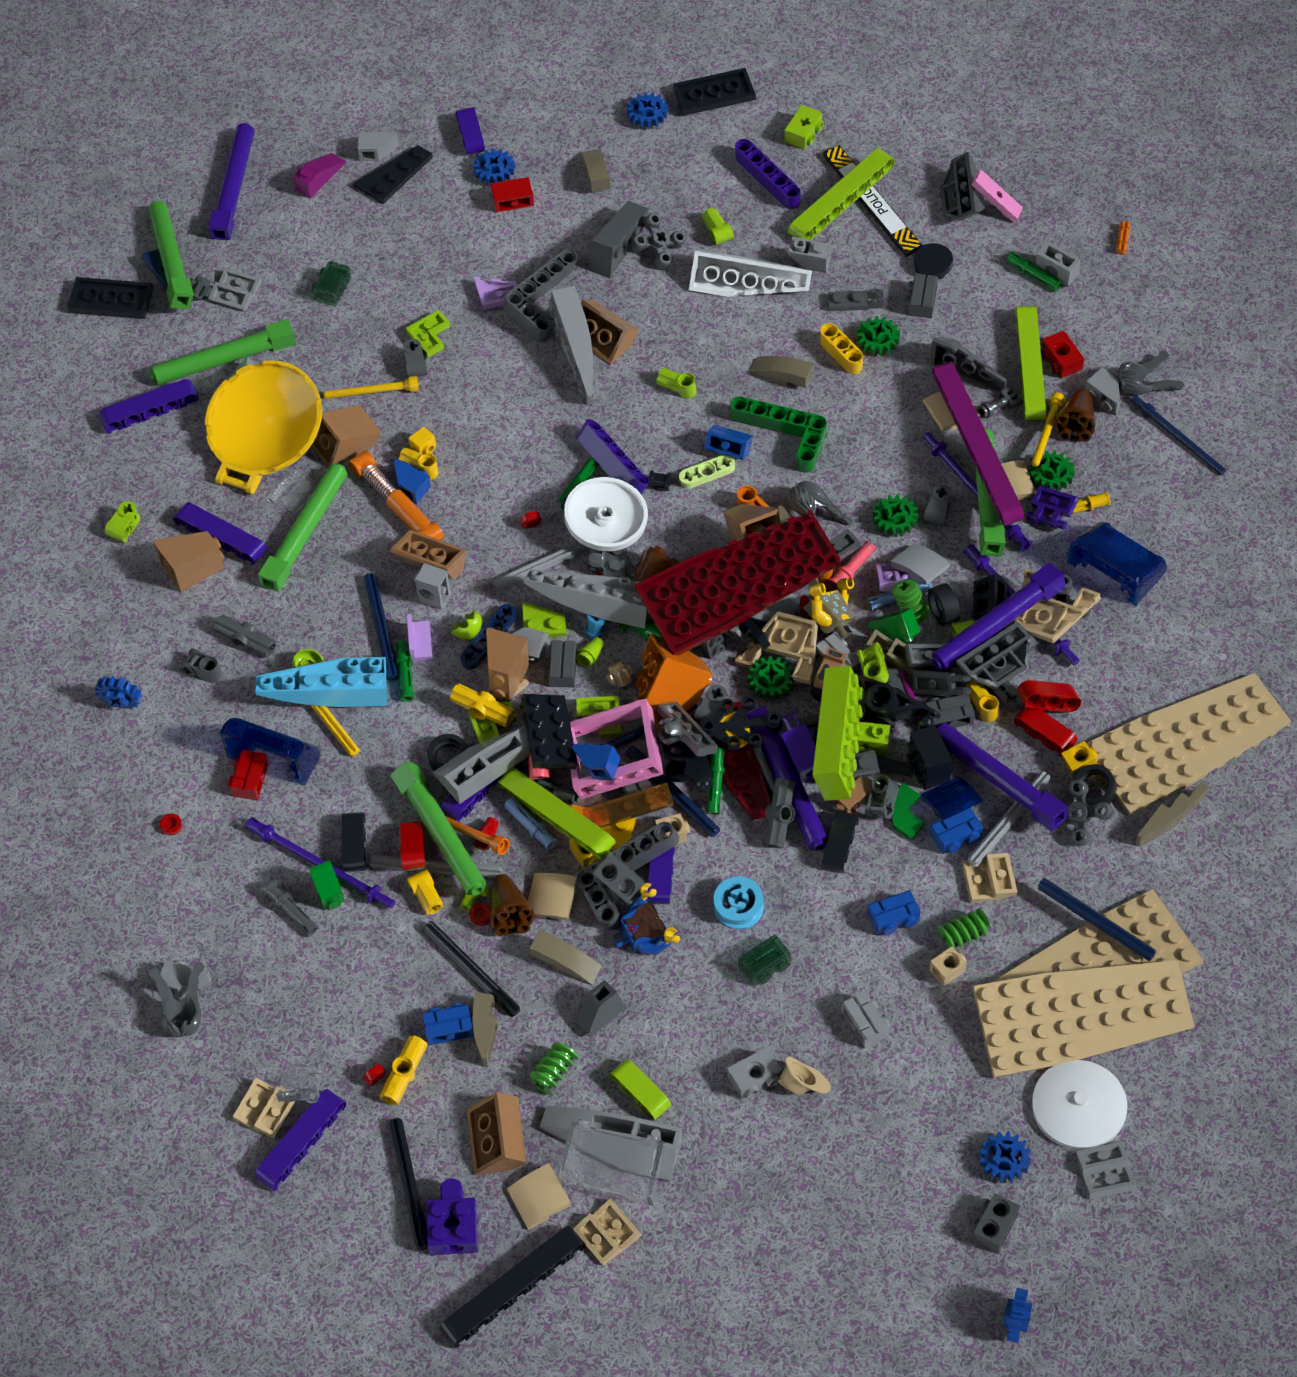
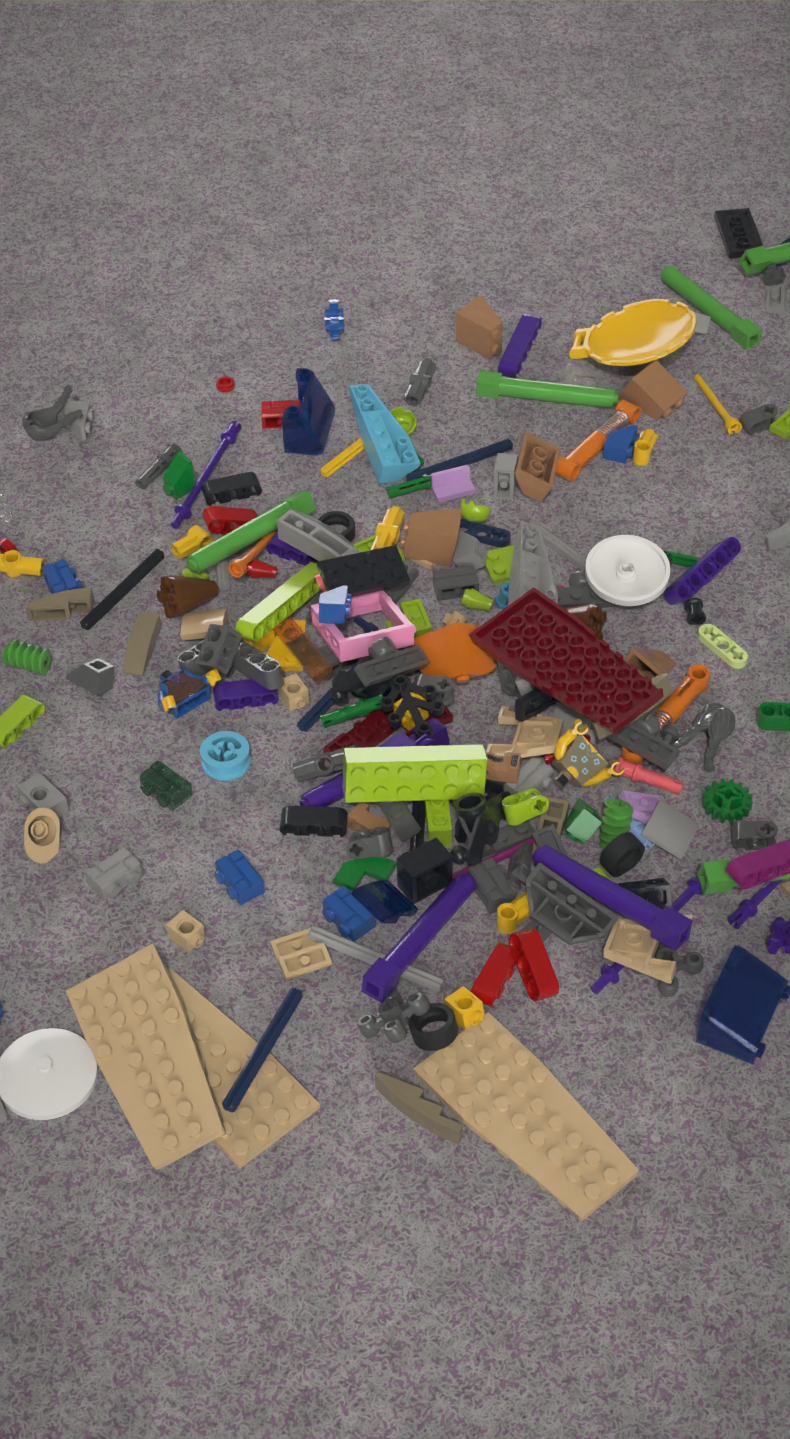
camera: 75 degrees right, 10 degrees down
dark purple beam [99,379,199,434] -> none
lime piece [105,501,140,543] -> none
dark grey piece [179,648,222,683] -> none
yellow plate [409,426,436,454] -> none
red tile [520,511,542,529] -> none
blue brick [704,424,753,460] -> none
green gear [748,656,795,701] -> none
bright green piece [938,908,990,949] -> none

